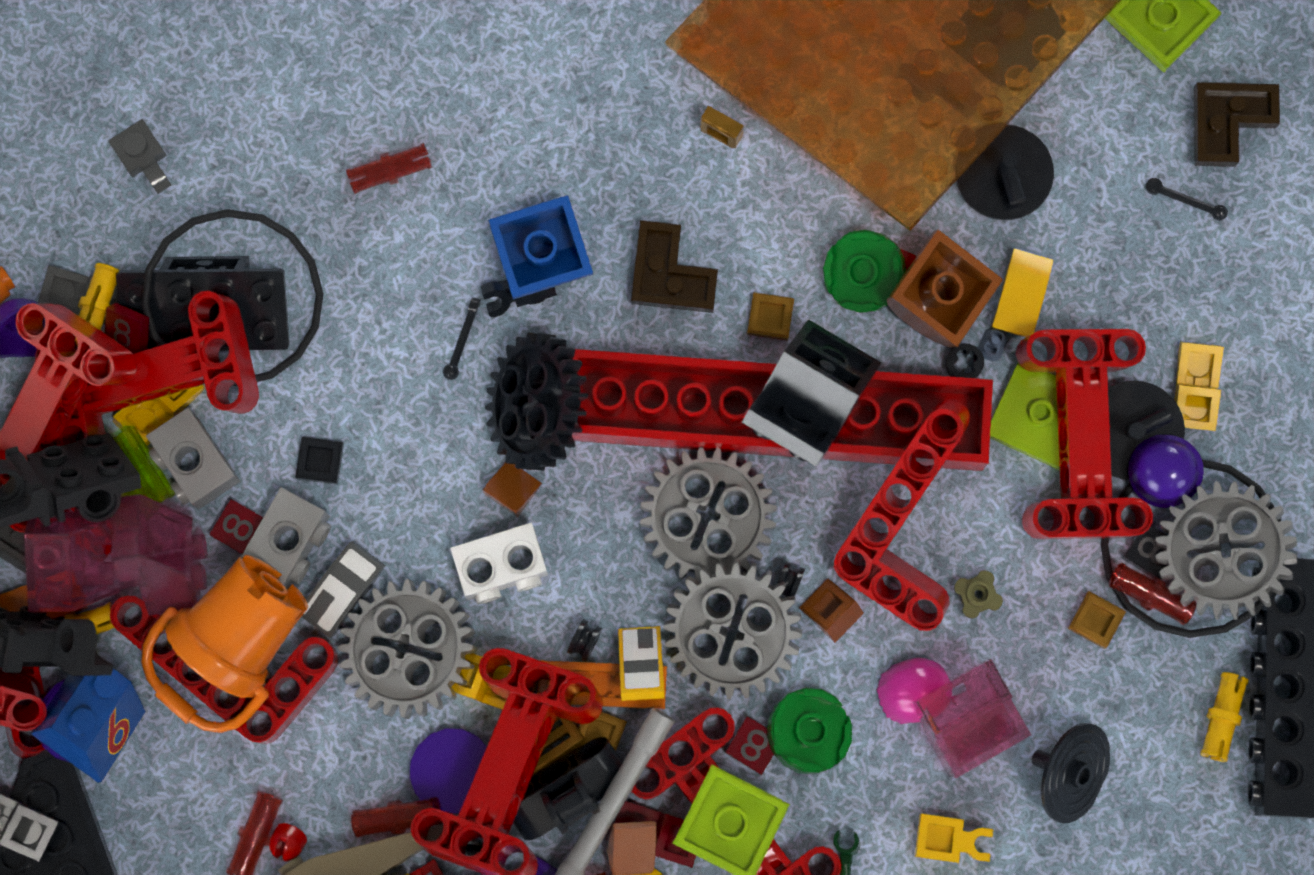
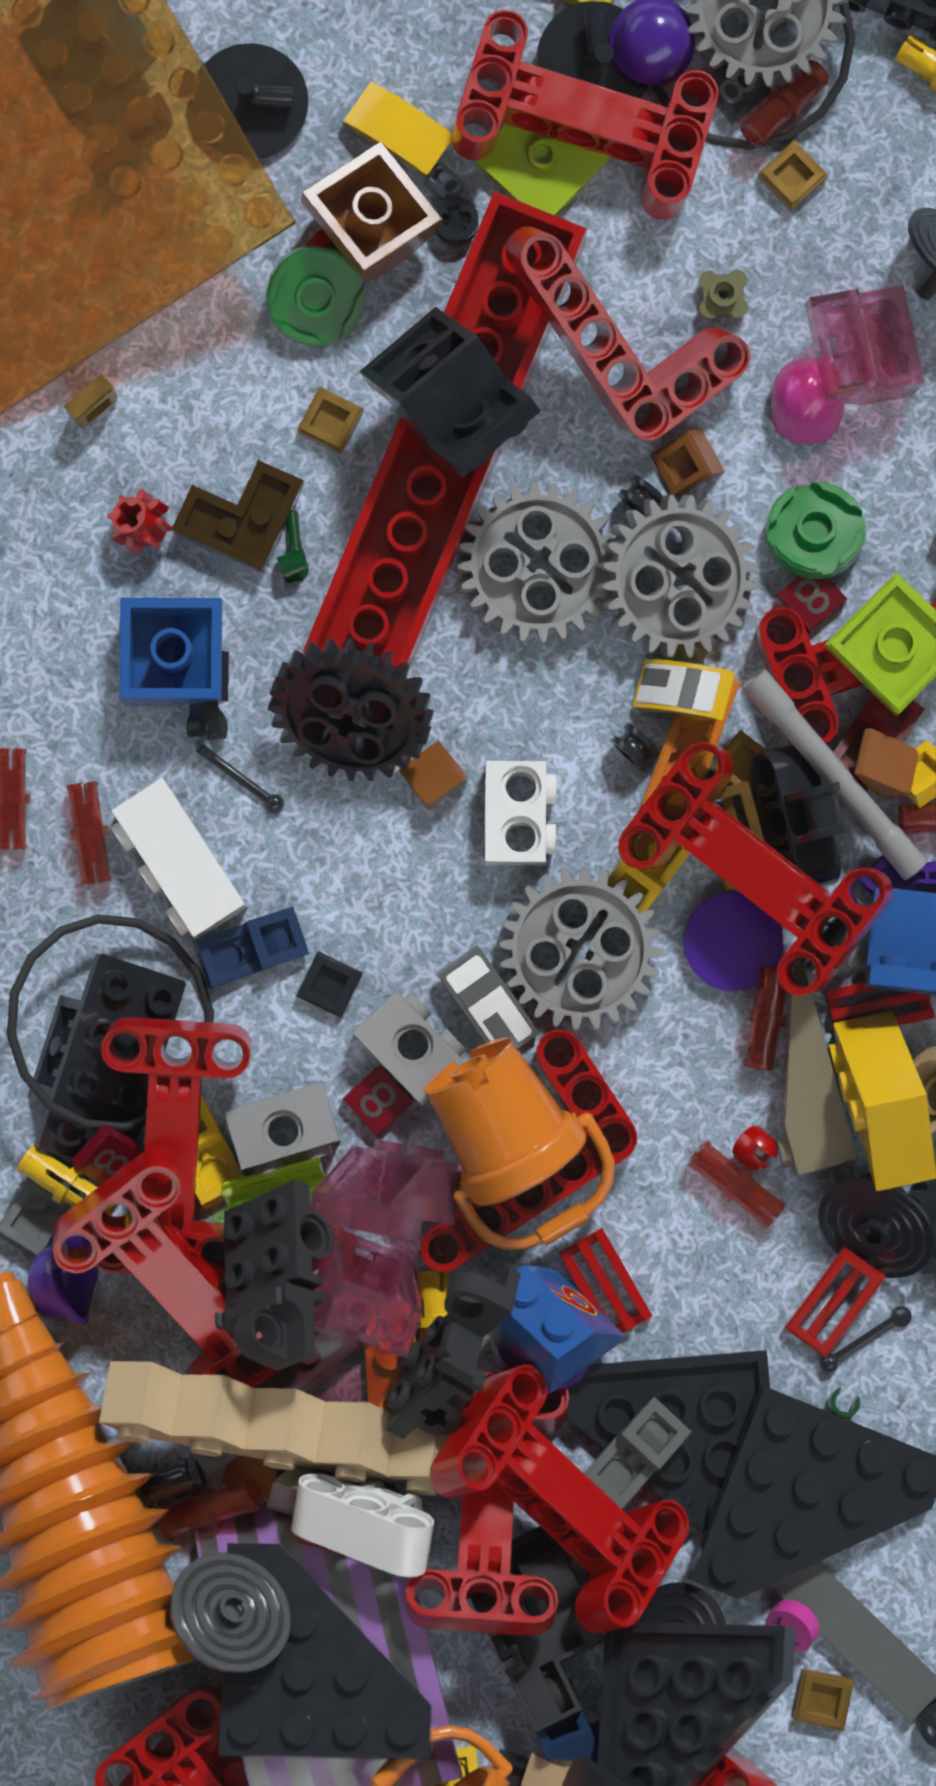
camera: 70 degrees left, 5 degrees up
none -> clear red pin [66,781,113,885]
none -> red gear [107,489,172,556]
none -> white brick [111,778,247,939]
none -> dark blue slope [193,906,310,990]
none -> dark green hand [277,510,309,584]
none -> red tile [558,1228,653,1333]

